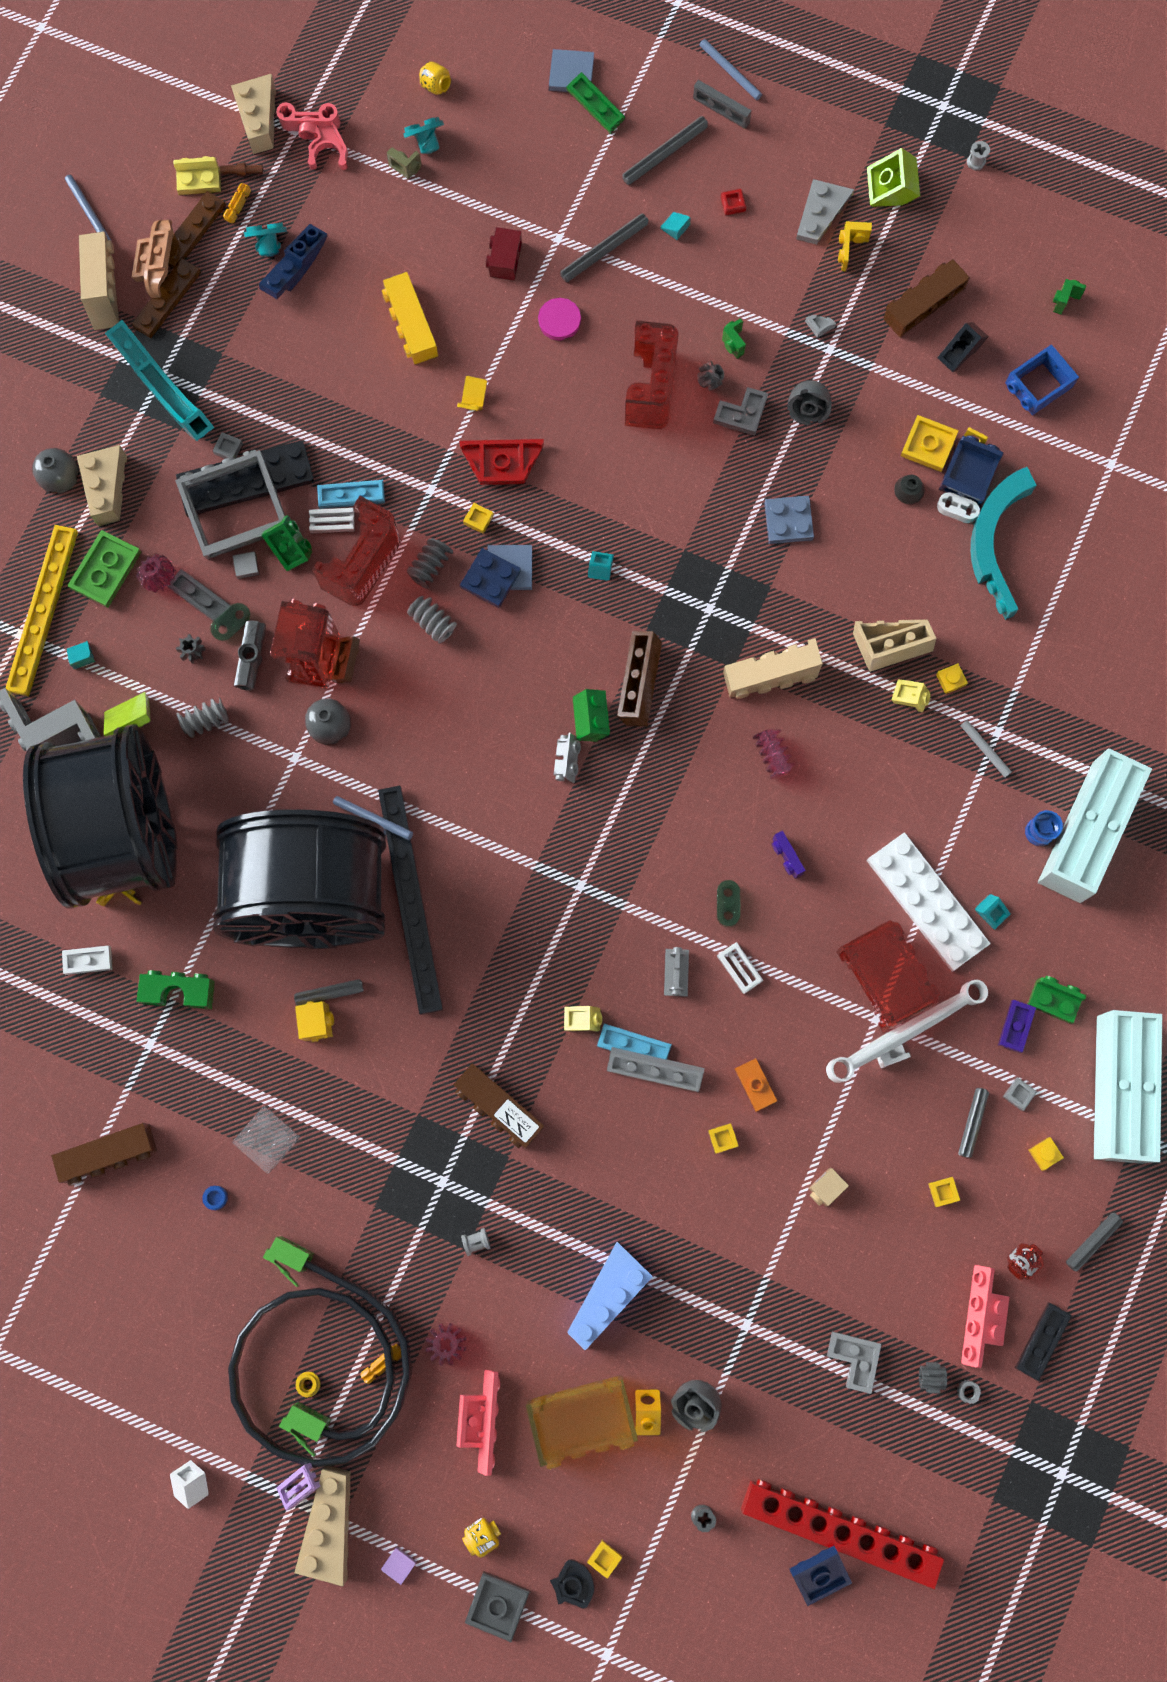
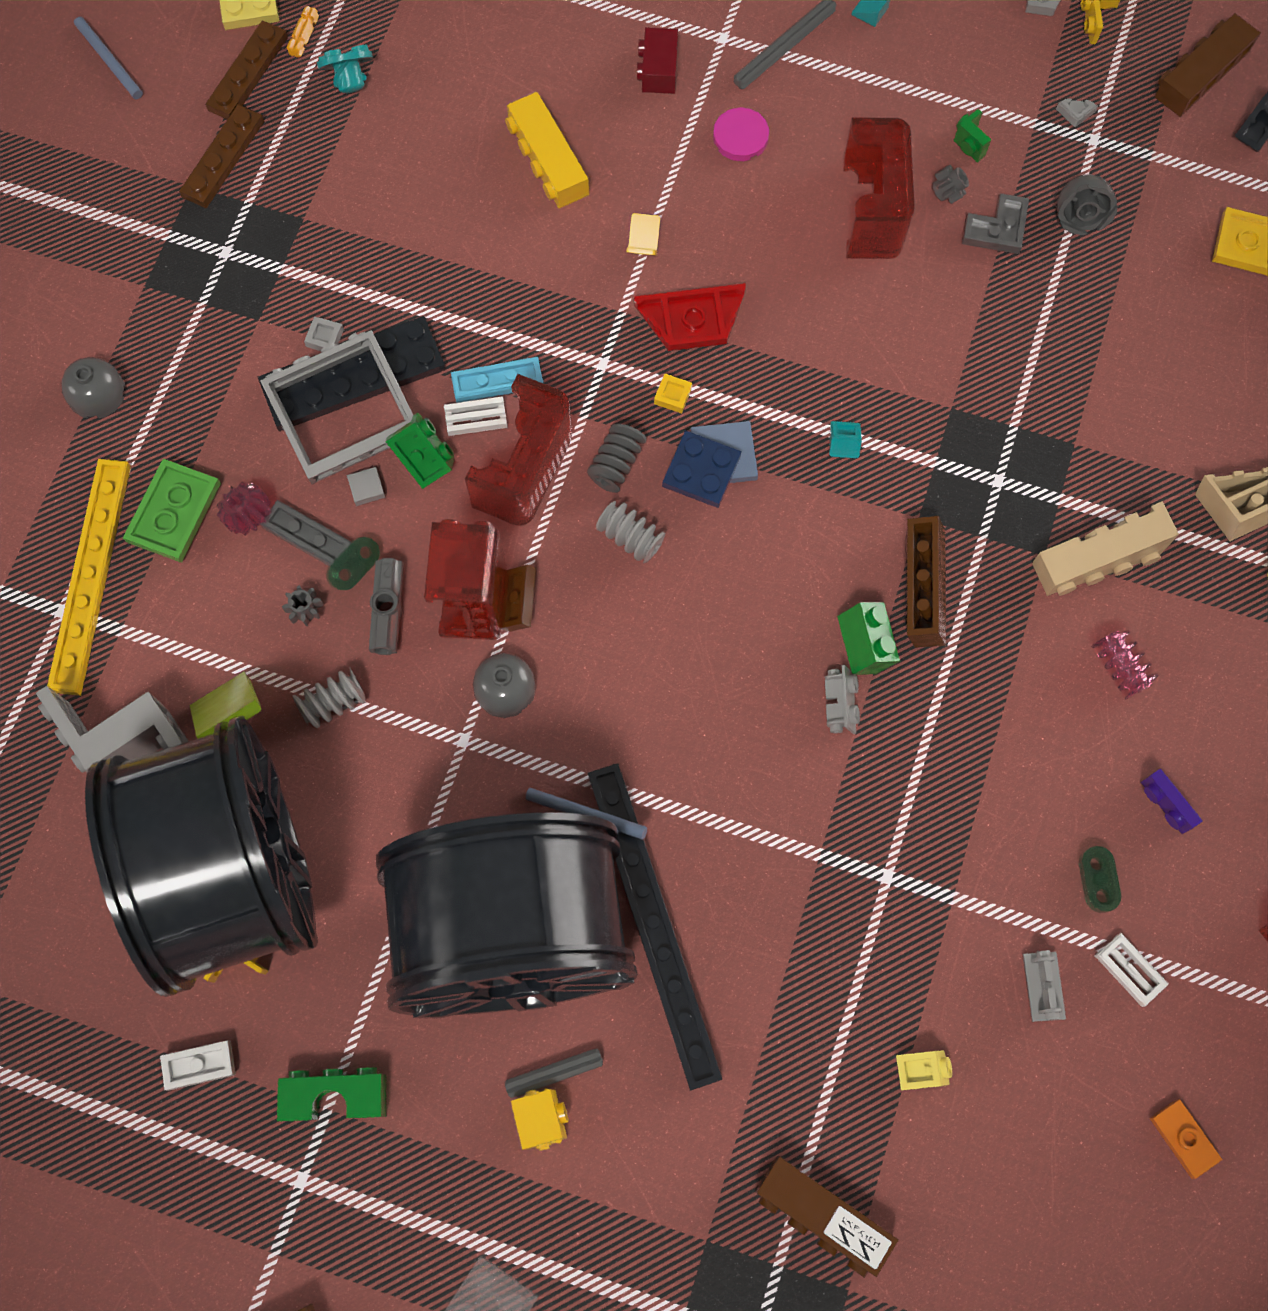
camera: 10 degrees left, 5 degrees down
teal slope [67,641,96,670] -> none
tan wedge [77,445,127,526] -> none
tan wedge [79,231,119,330] -> none
teal arch [105,320,214,441] -> none
nougat plate [132,219,174,298] -> none
dark blue slope [259,224,327,299] -> none
medium azure tile [597,1024,672,1060] -> none
light grey tile [607,1047,705,1092] -> none
yellow plate [708,1123,738,1154] -> none
sand blue plate [764,496,814,544] -> none
pearl dark grey cone [894,475,925,504] -> none

